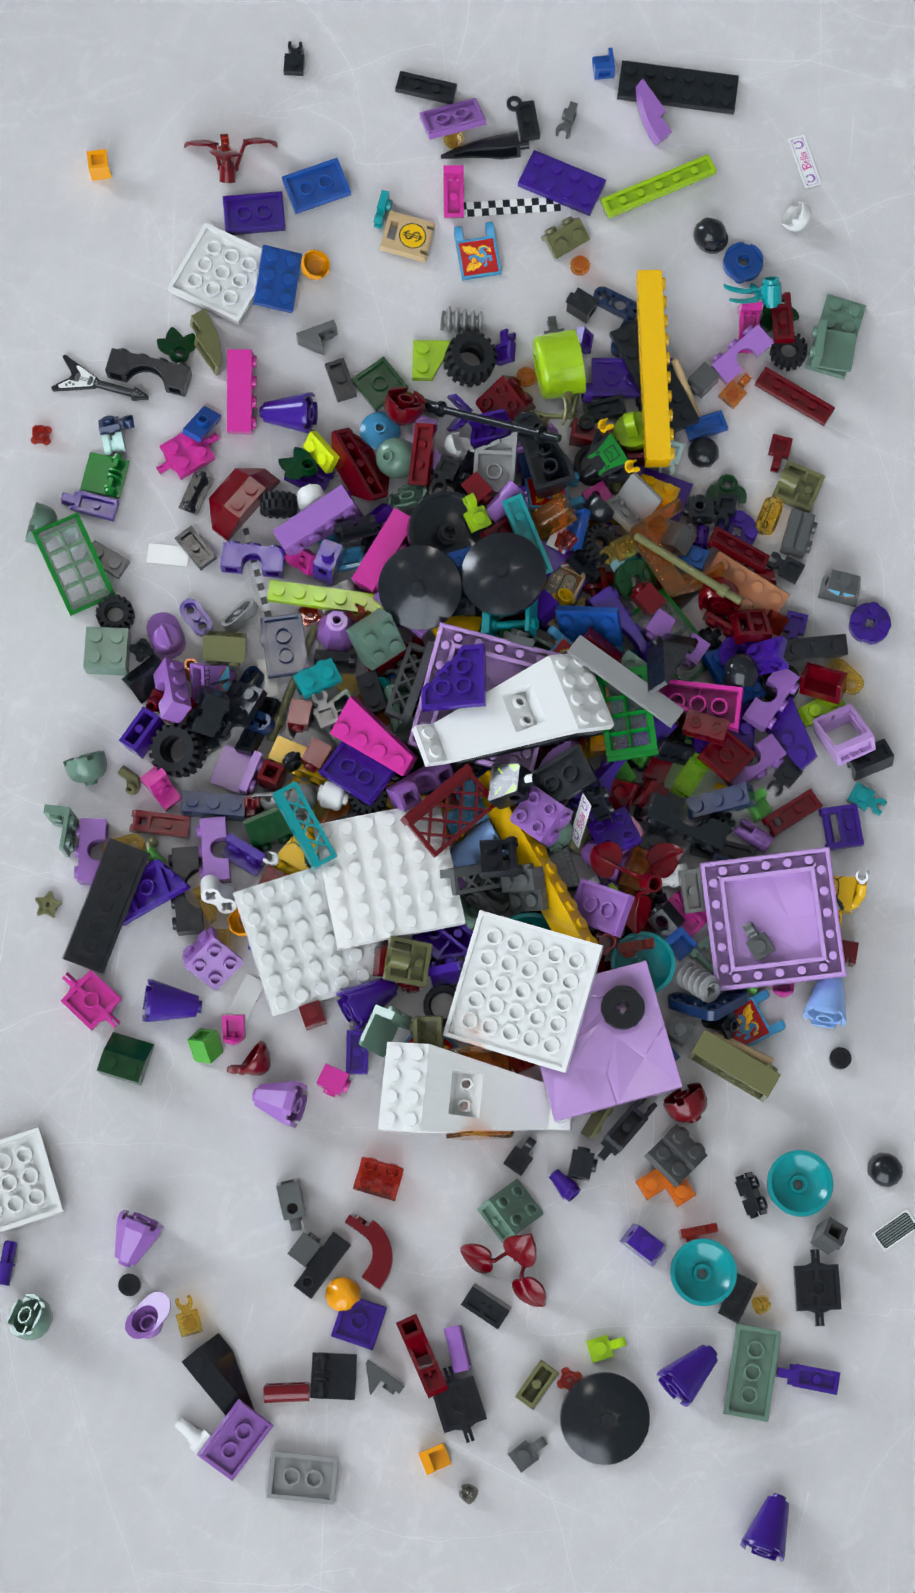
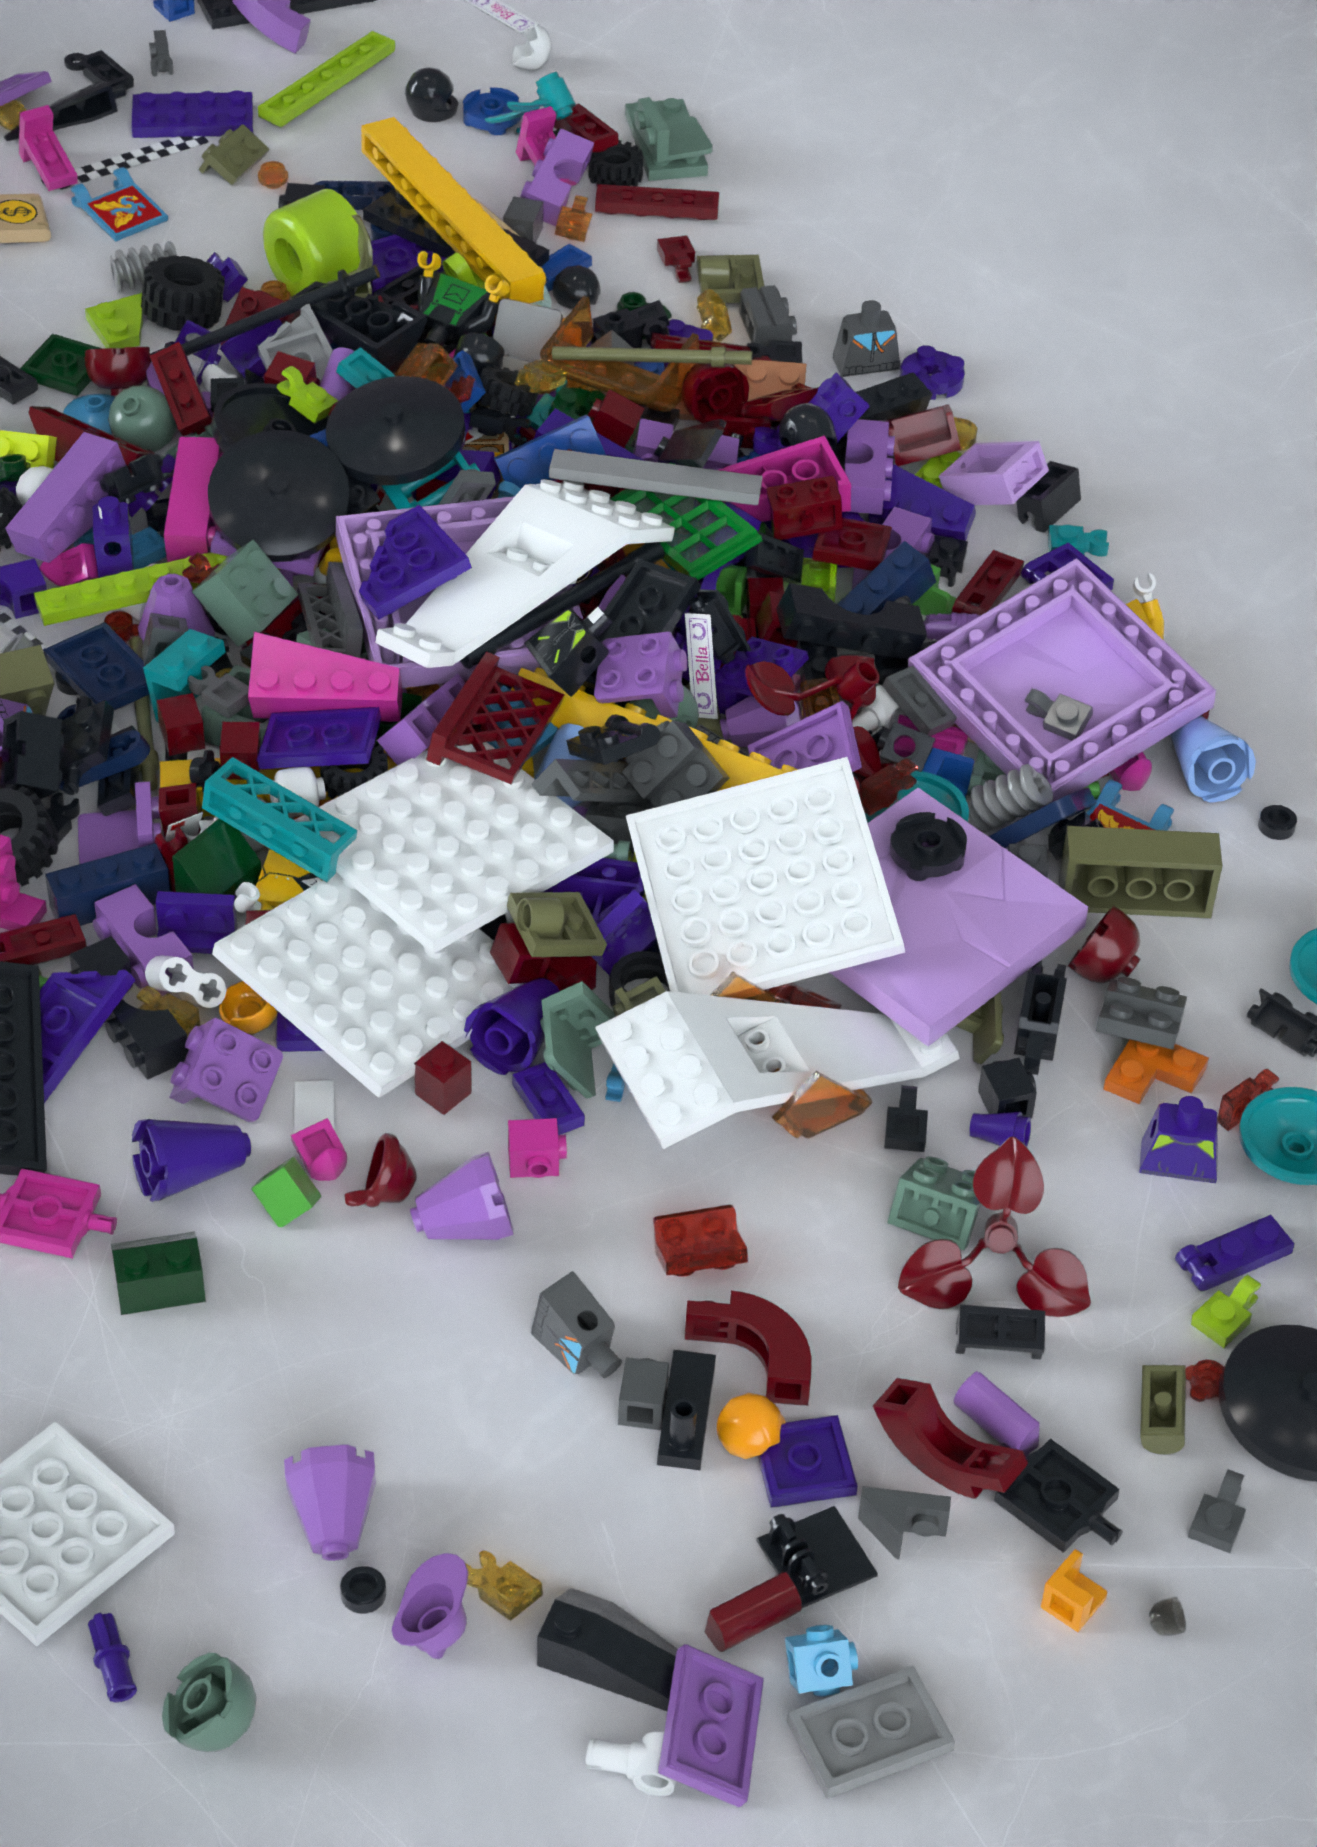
camera: 30 degrees left, 30 degrees down
none -> dark grey panel [142,613,188,665]
none -> medium azure brick [785,1625,858,1696]
none -> dark purple plate [1175,1215,1295,1291]

